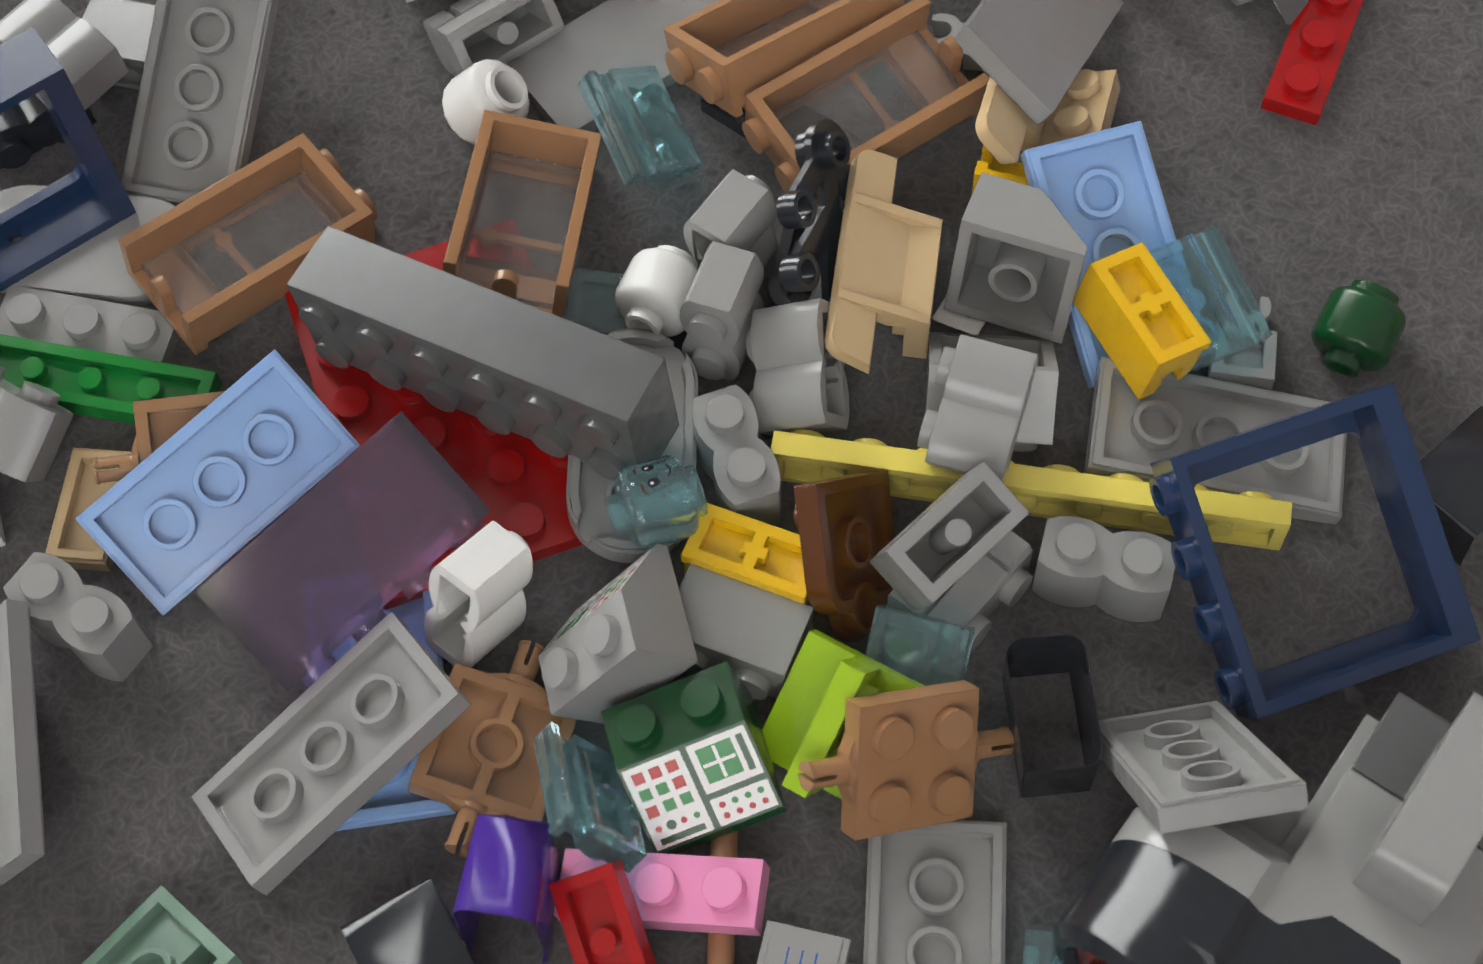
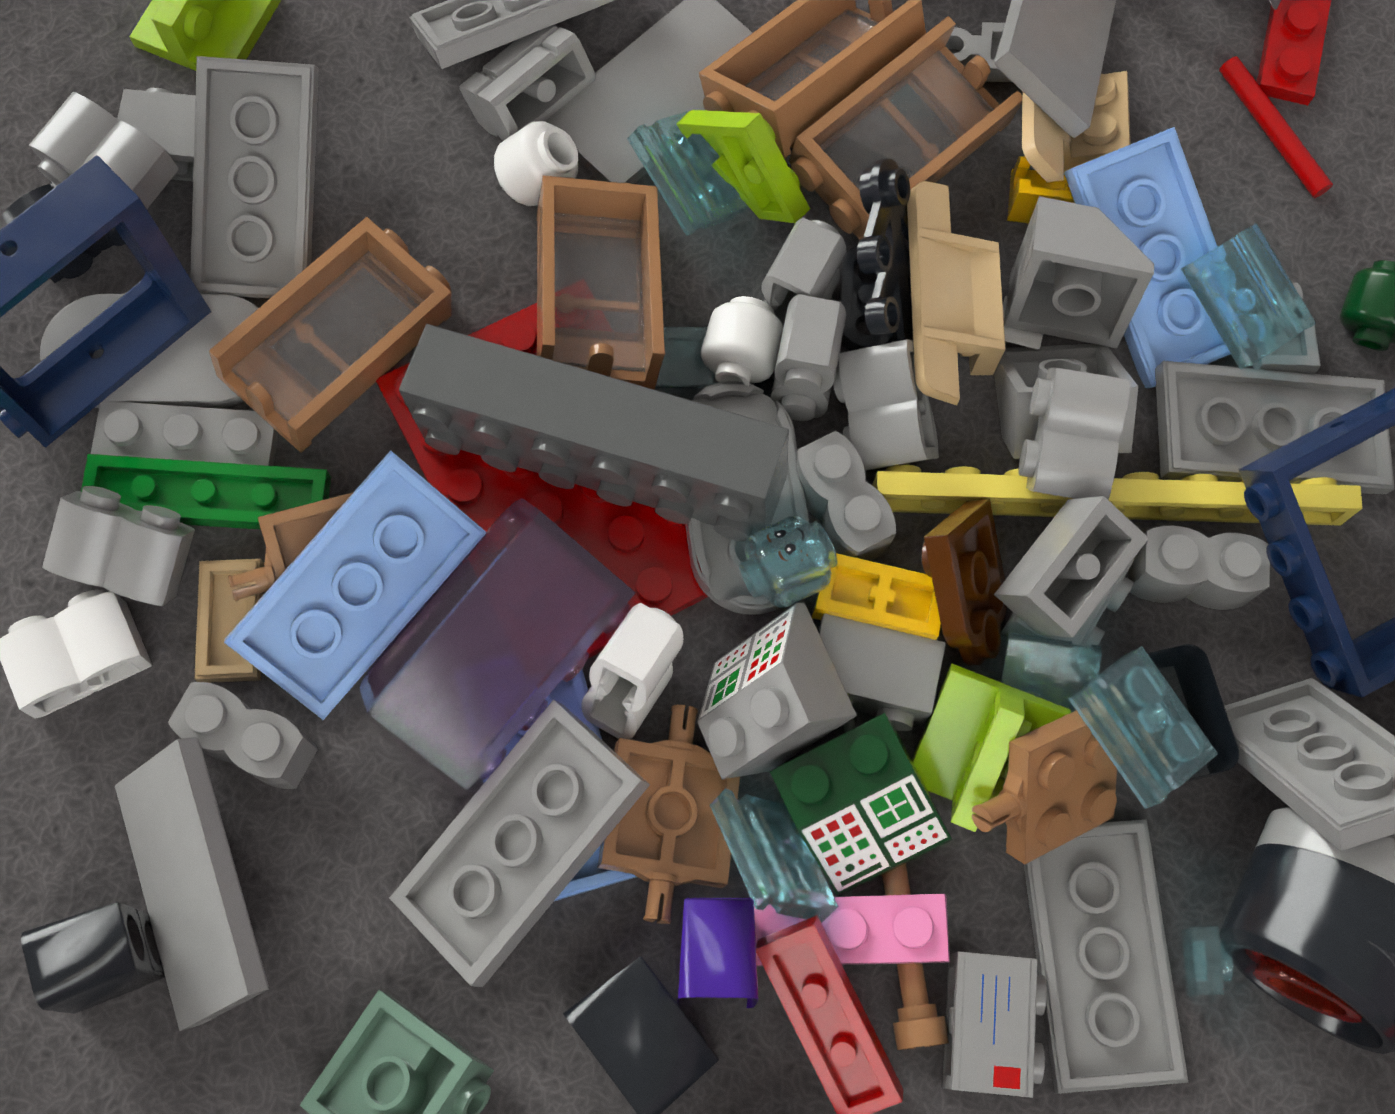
camera: 15 degrees left, 10 degrees up
yellow hinge [1073,242,1212,400] -> none
none -> lime wing [676,110,810,223]
none -> clear light blue plate [1069,646,1218,809]
none -> red bar [1219,56,1333,198]

